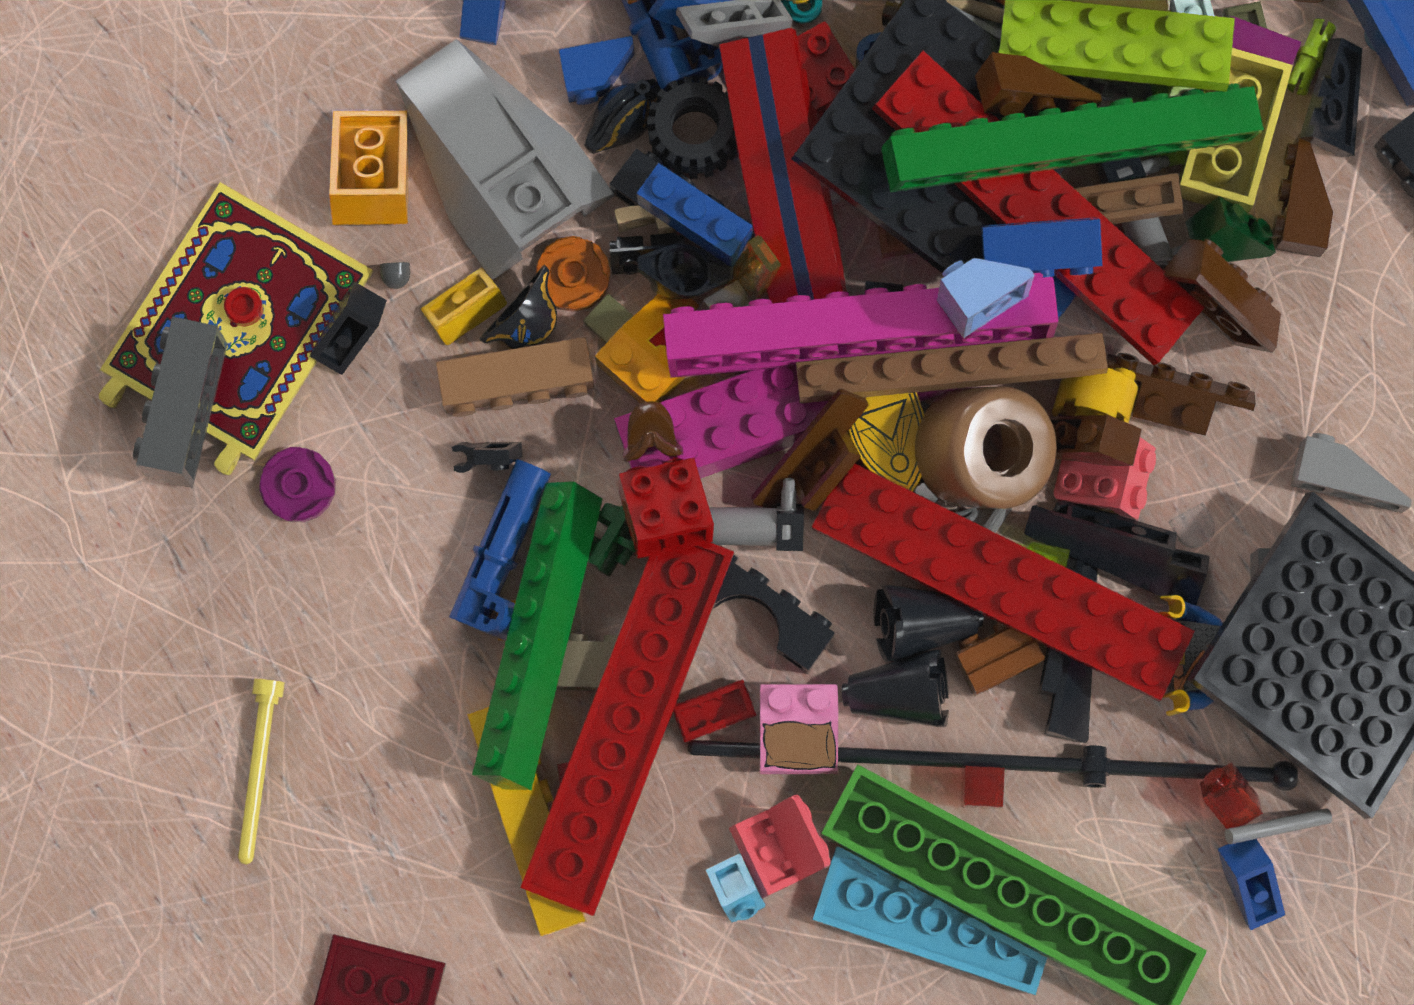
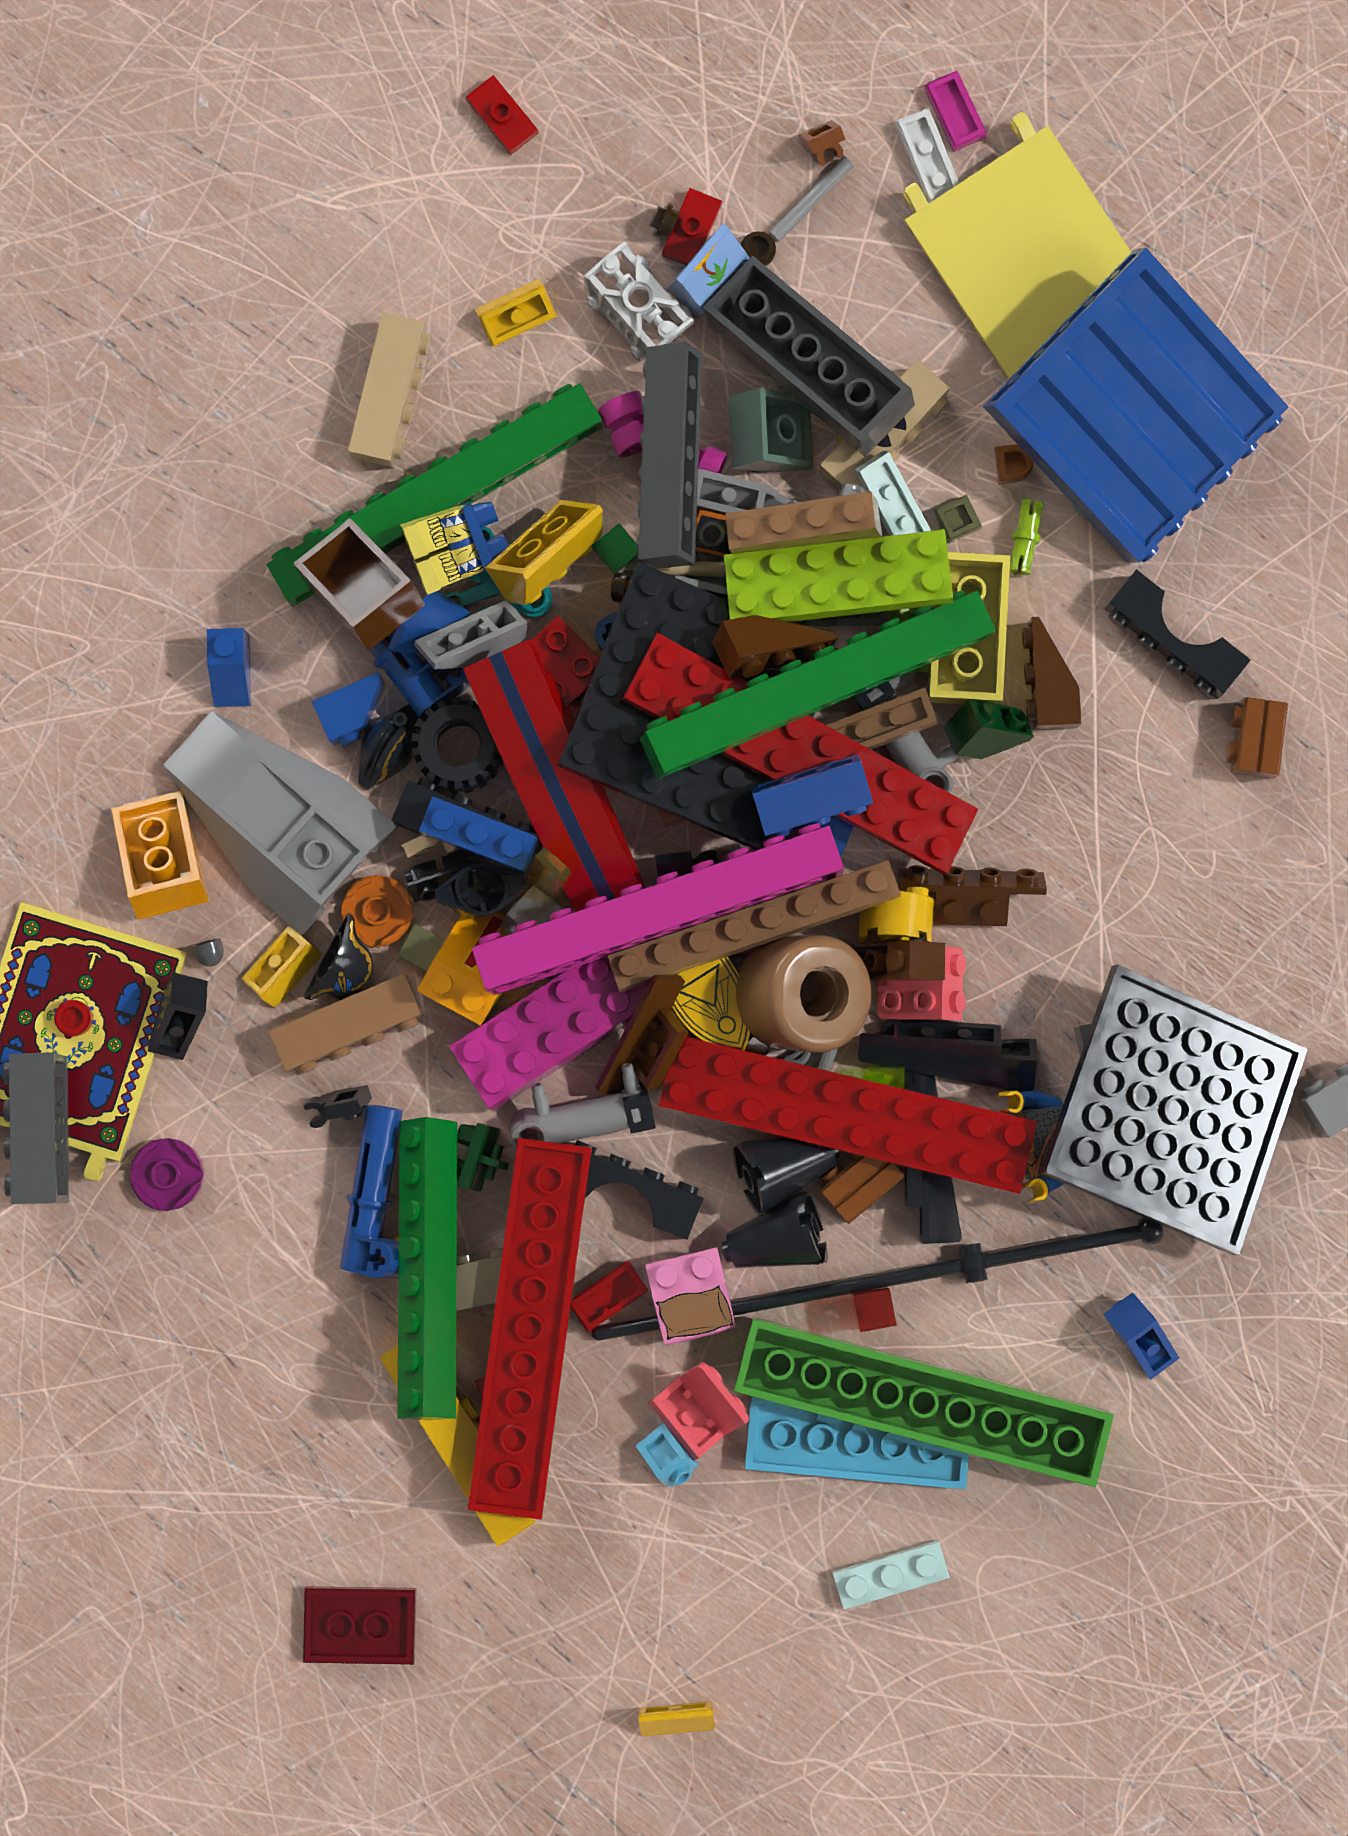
camera: 10 degrees left, 5 degrees up
light yellow piece [238,678,285,864] -> none
red brick [619,457,714,559] -> none
reddish brown piece [622,401,684,462] -> none
light blue slope [937,258,1035,338] -> none
reddish brown slope [1164,239,1281,353] -> none
clear red brick [1200,762,1263,829] -> none
light grey bar [1225,808,1332,844] -> none
magenta tile [1230,16,1301,65] -> none
light grey slope [1291,433,1412,513] -> none
black wing [1299,38,1363,157] -> none

